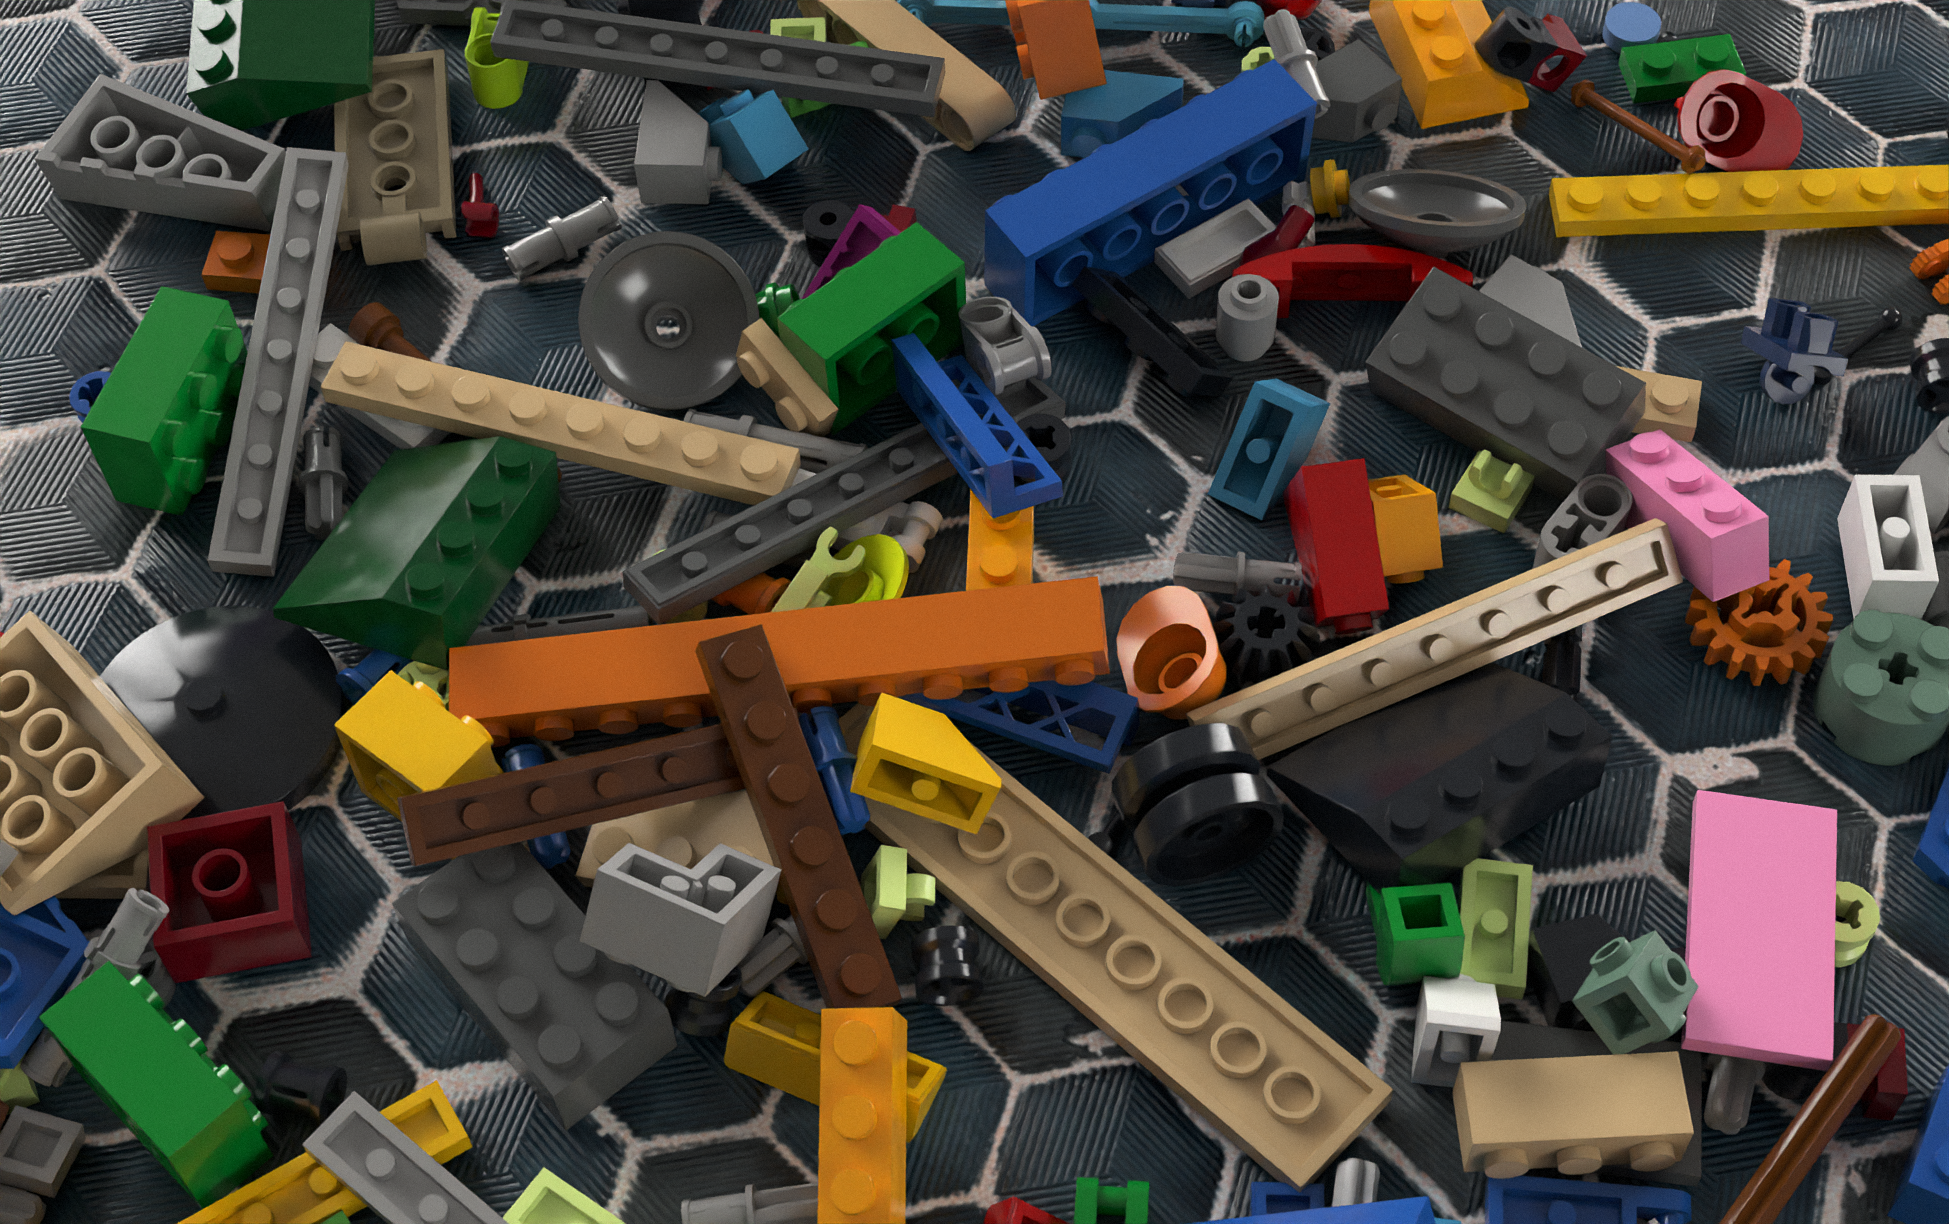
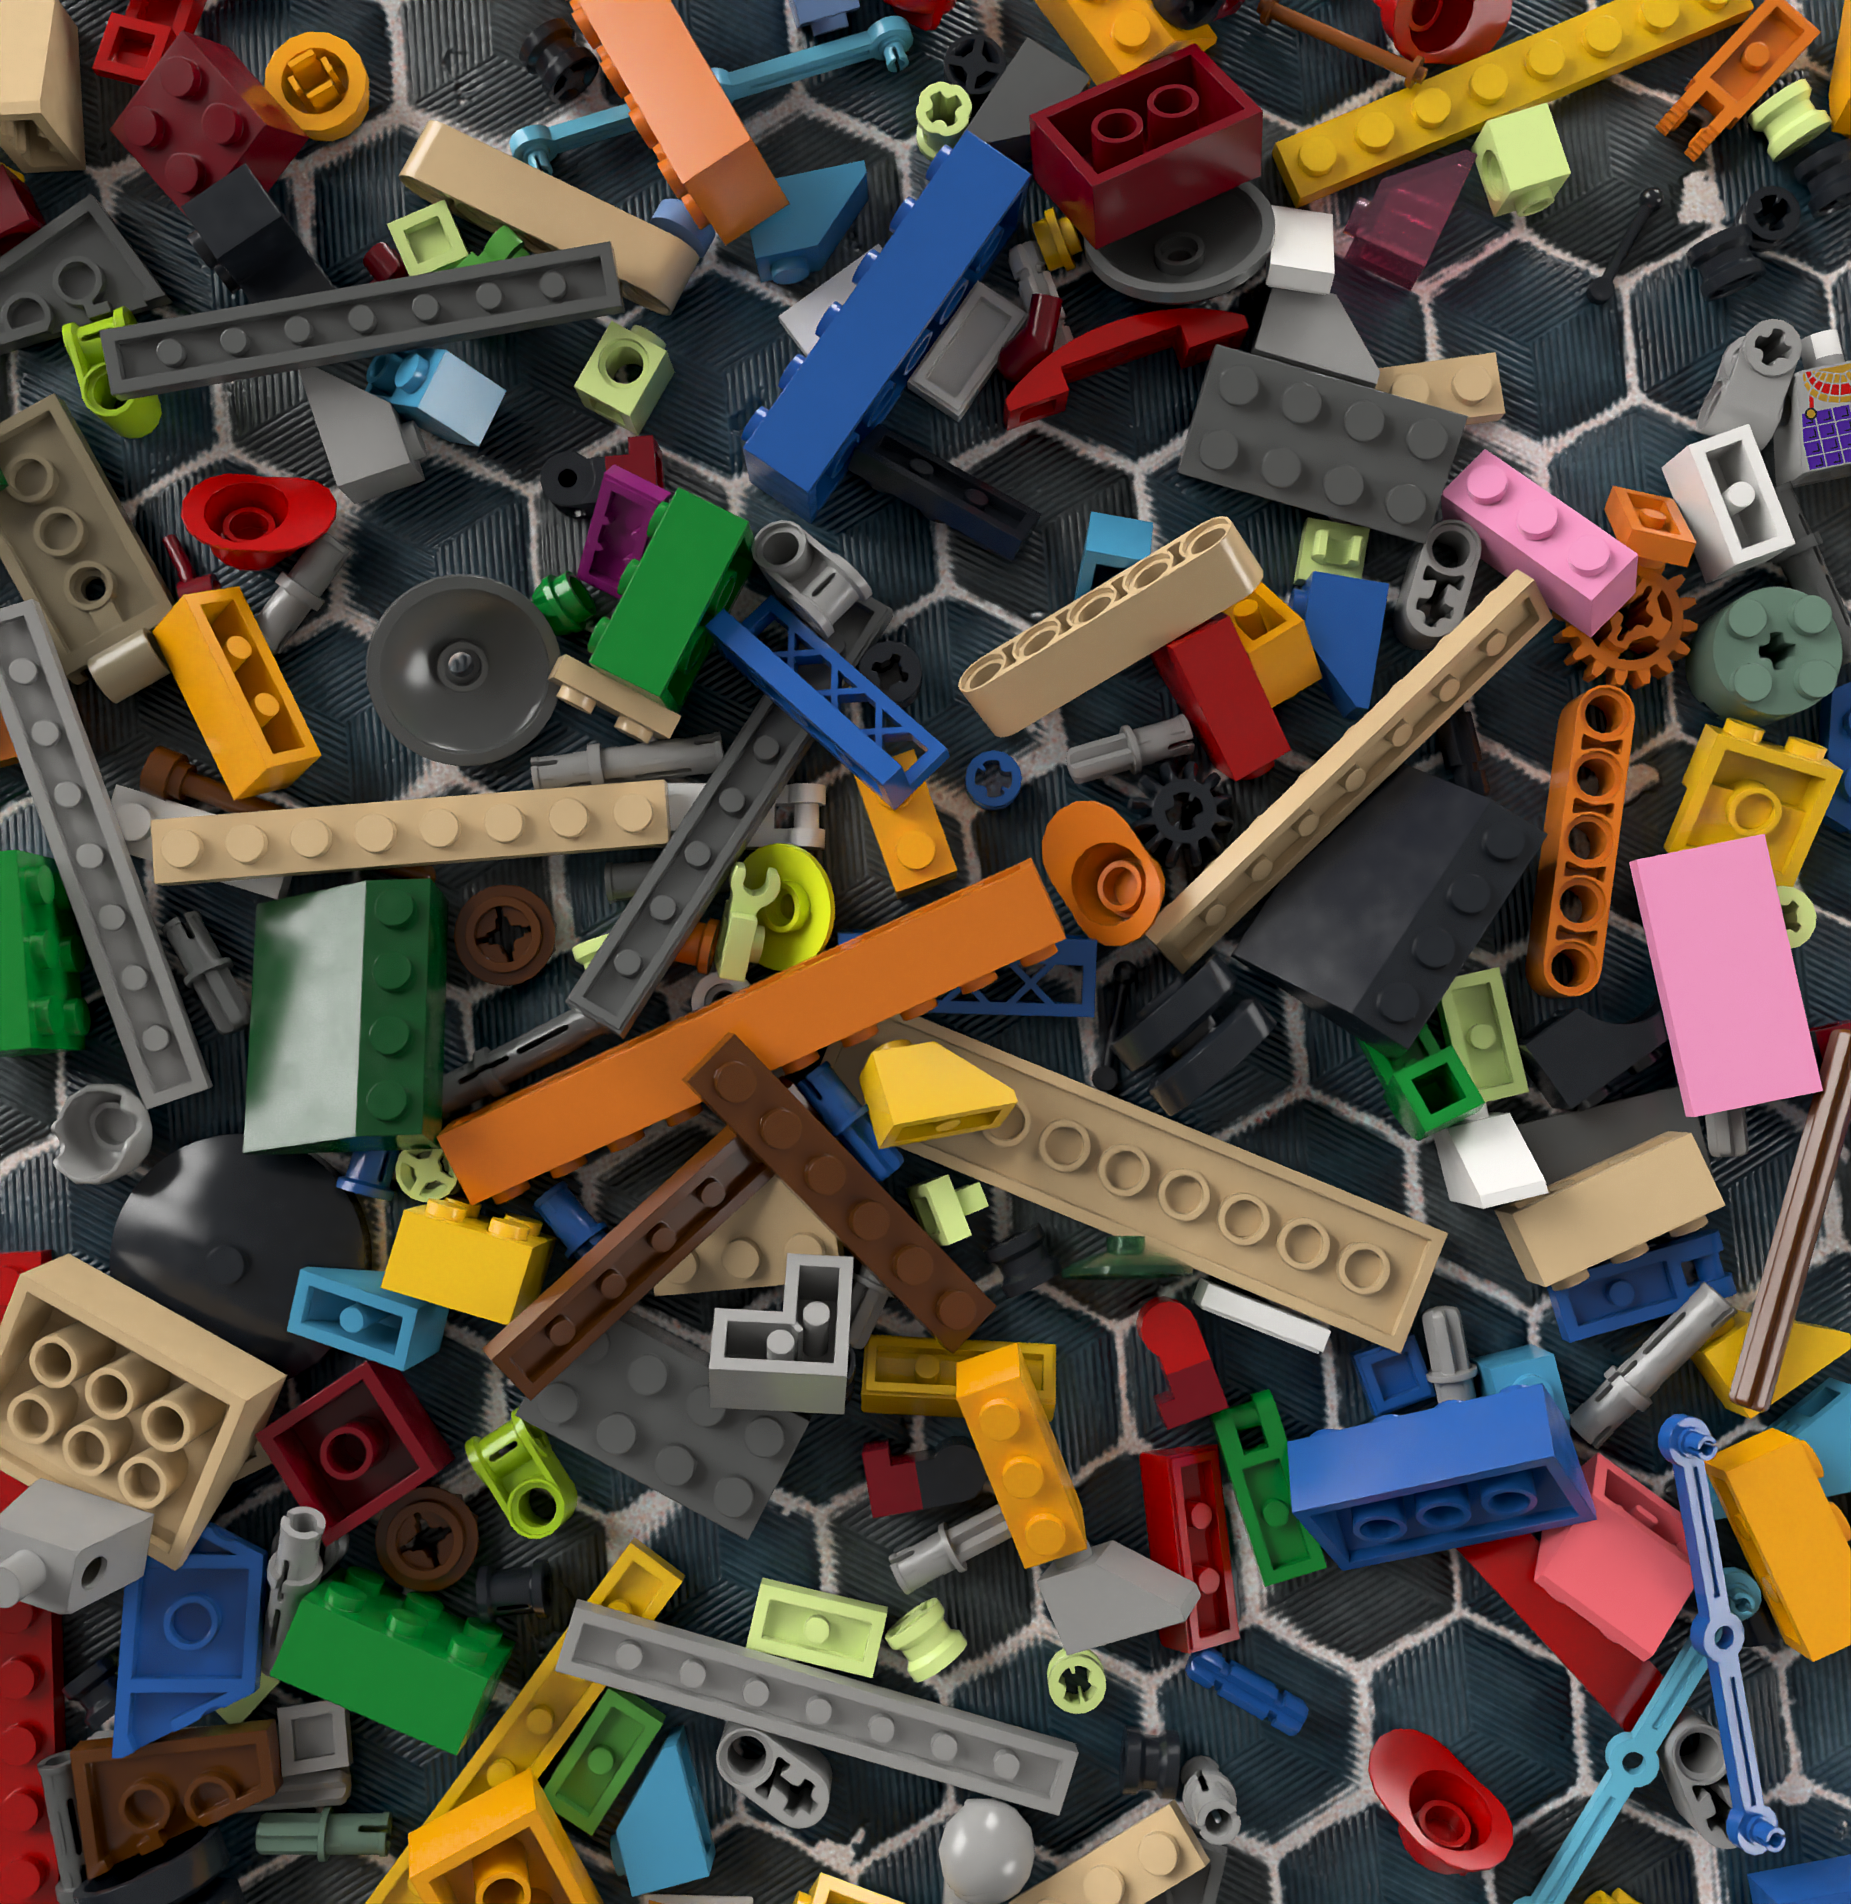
camera: 20 degrees left, 30 degrees up
light grey brick [1215,274,1279,361] -> none
light grey axle [1263,10,1331,119] -> none
sand green brick [1572,930,1699,1055] -> none
dark blue hips [1741,298,1848,404] -> none
none -> light grey hair [51,1084,153,1185]
none -> light orange brick [152,586,322,801]
none -> red piece [181,473,337,571]
none -> dark azure slope [287,1267,449,1371]
none -> reddish brown gear [375,1484,481,1592]
none -> reddish brown gear [454,884,557,986]
none -> lime piece [465,1406,578,1539]
none -> yellowish green brick [574,321,674,435]
none -> medium blue tile [650,199,715,258]
none -> leg [862,1436,986,1518]
none -> tan beam [958,516,1263,737]
none -> blue bush [964,750,1022,811]
none -> dark red brick [1029,43,1263,250]
none -> clear green dish [1061,1236,1193,1280]
none -> leg [1136,1296,1229,1430]
none -> white tile [1193,1278,1331,1354]
none -> white tile [1266,205,1335,295]
none -> blue slope [1288,571,1389,720]
none -> clear pink slope [1343,150,1477,291]
none -> yellowish green brick [1471,103,1571,217]
none -> orange beam [1525,685,1635,999]
none -> orange plate [1604,486,1696,569]
none -> yellow plate [1663,718,1843,887]

